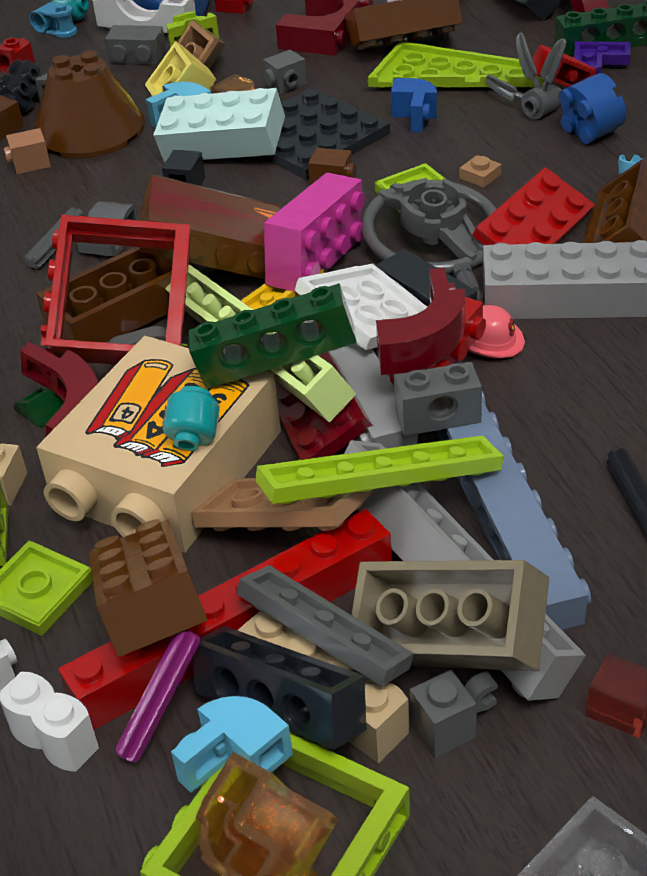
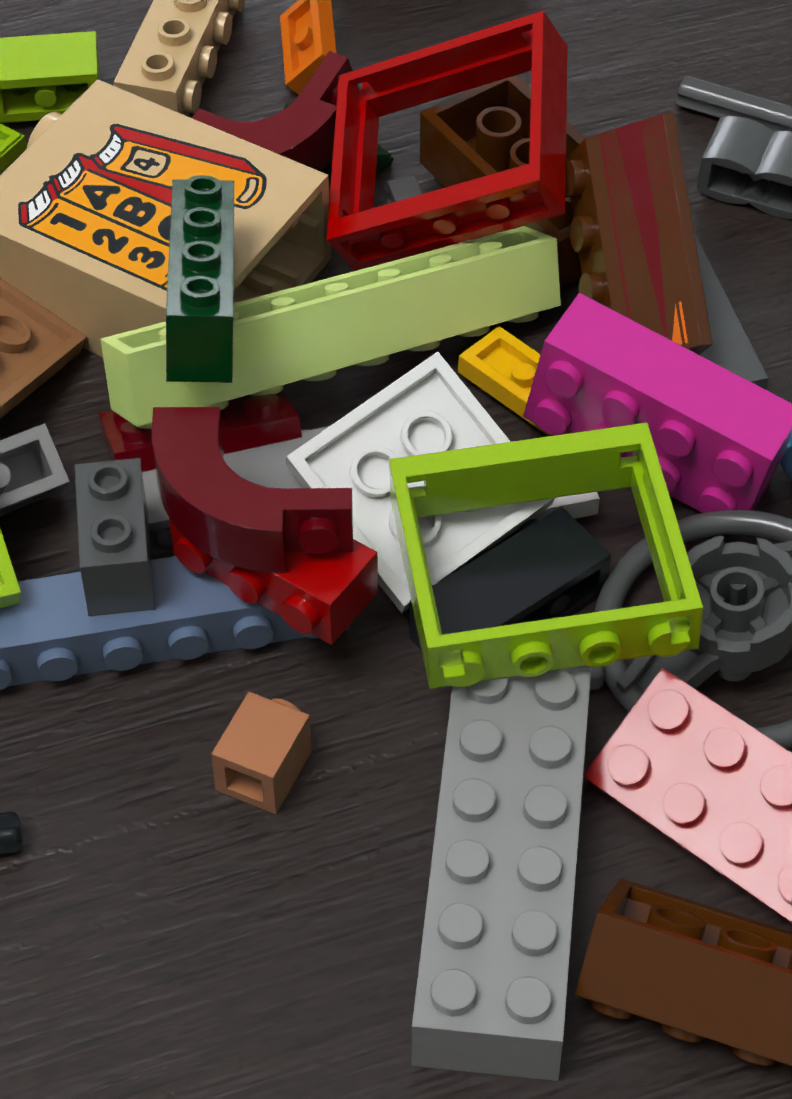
camera: 90 degrees right, 10 degrees up
teal head [163,386,220,451] -> none
coral hat [468,305,525,359] -> none
none -> nougat brick [211,691,312,814]
none -> lime window [389,422,703,689]

